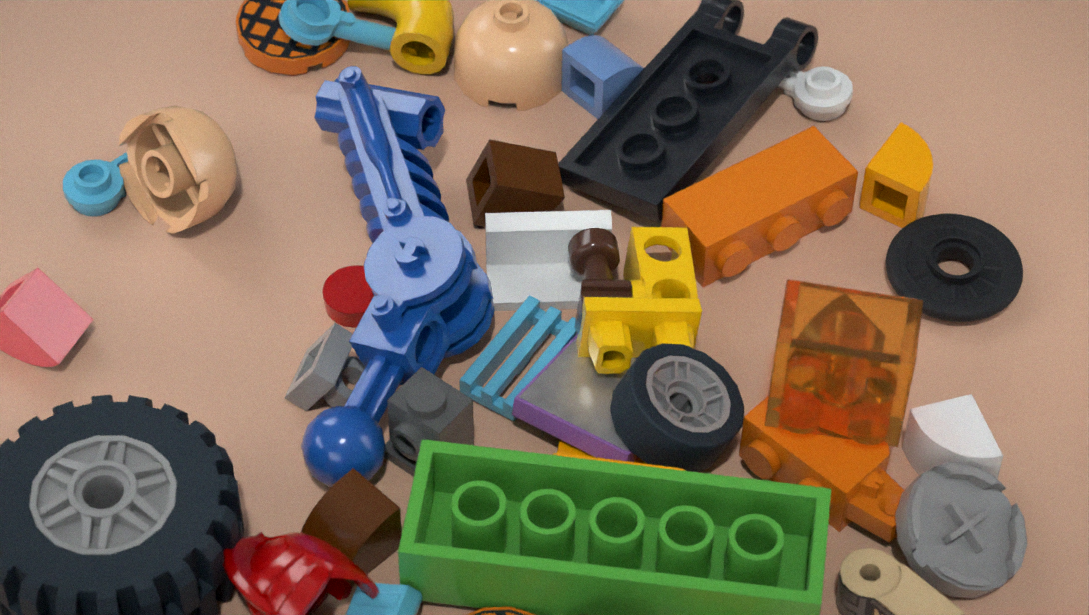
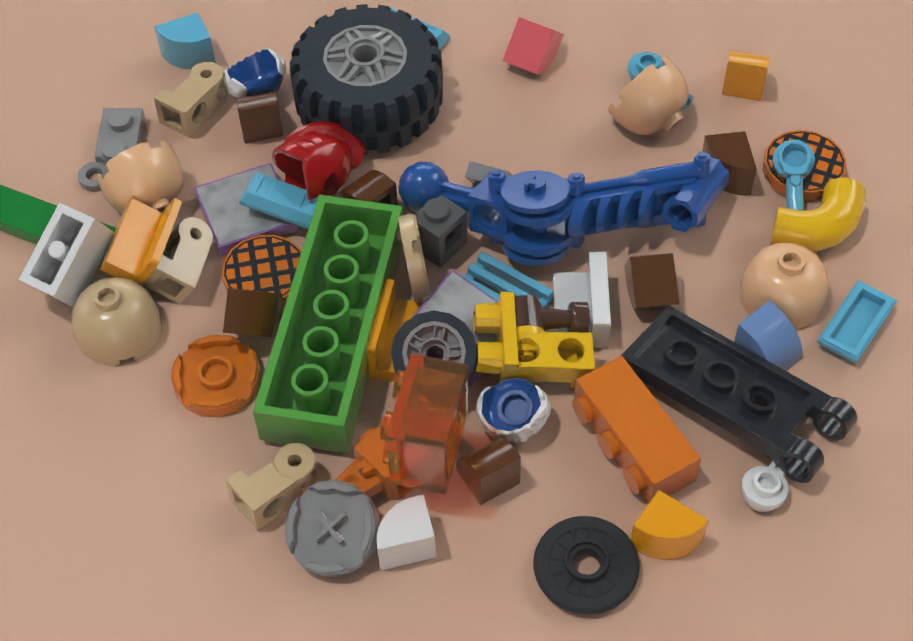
camera: 95 degrees right, 5 degrees up
none -> tan tile [398,213,431,301]
none -> blue hair [476,378,551,443]
none -> reddish brown brick [702,131,757,195]
none -> light orange brick [722,50,770,101]

